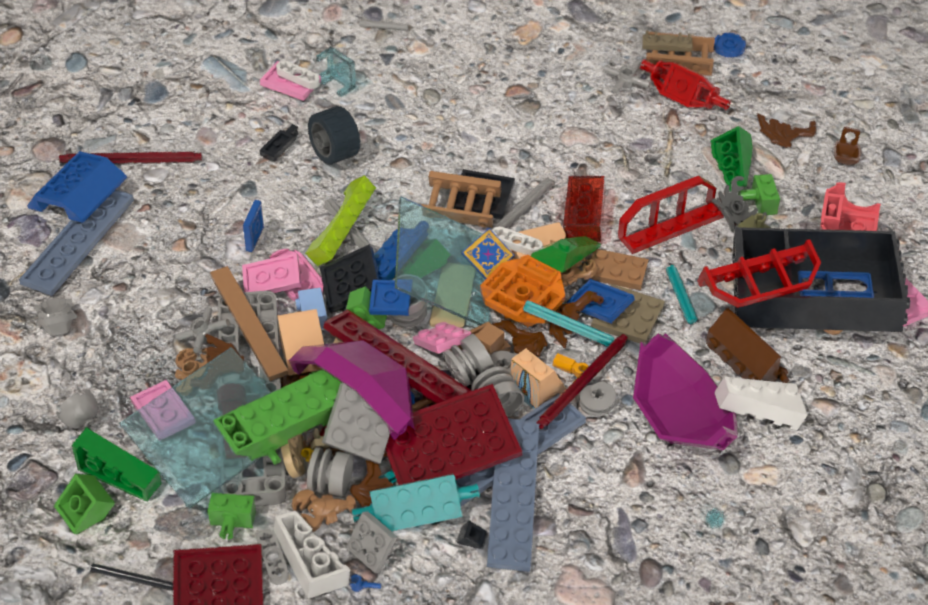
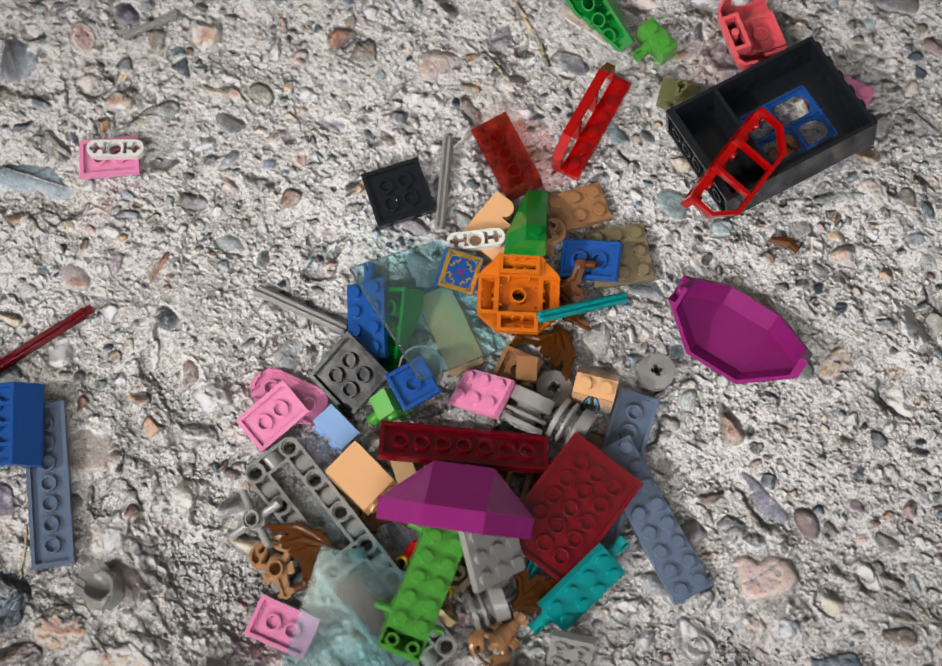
camera: 30 degrees left, 25 degrees up
medium nougat tile [210,266,288,381] -> none
blue tile [243,200,264,252] -> none
black hinge [259,124,299,162] -> none
lime arch [305,175,376,266] -> none
black wheel [308,106,361,165] -> none
clear light blue panel [316,46,356,97] -> none
medium nougat fence [420,171,501,228] -> none
black slope [456,520,487,549] -> none
dark red piece [536,334,628,429] -> none
light orange bar [552,353,589,378] -> none
teal axle [666,265,697,325] -> none
reddish brown slope [706,308,781,382] -> none
clear light blue plate [706,508,724,529] -> none
dark grey animal [712,176,767,231] -> none
white wedge [715,377,807,431] -> none

